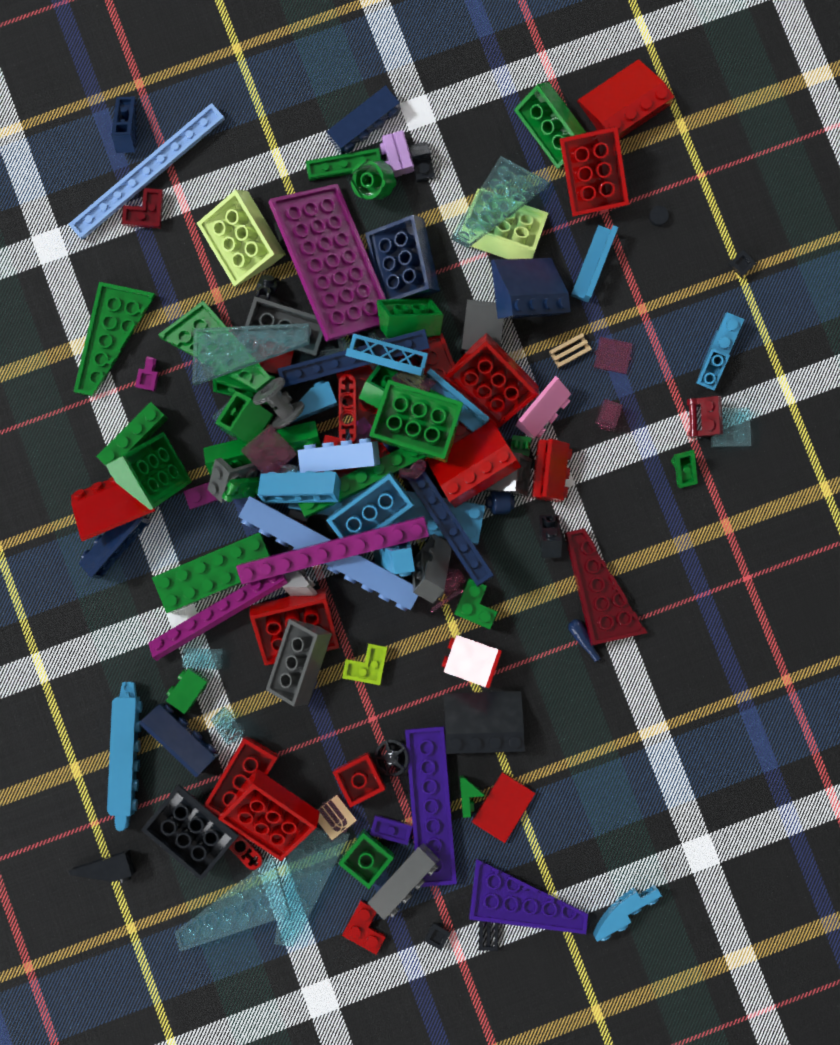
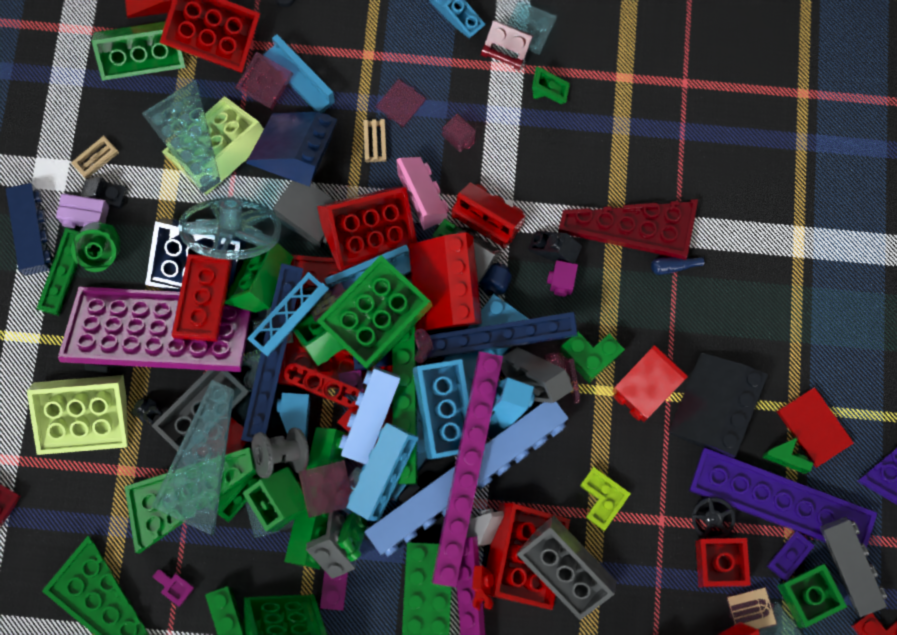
camera: 65 degrees left, 10 degrees down
none -> tan tile [71,136,119,179]
none -> red tile [172,254,233,342]
none -> clear light blue wheel [179,197,281,259]
none -> clear pink plate [235,52,293,110]
none -> red plate [472,566,494,610]
none -> magenta brick [547,260,578,296]

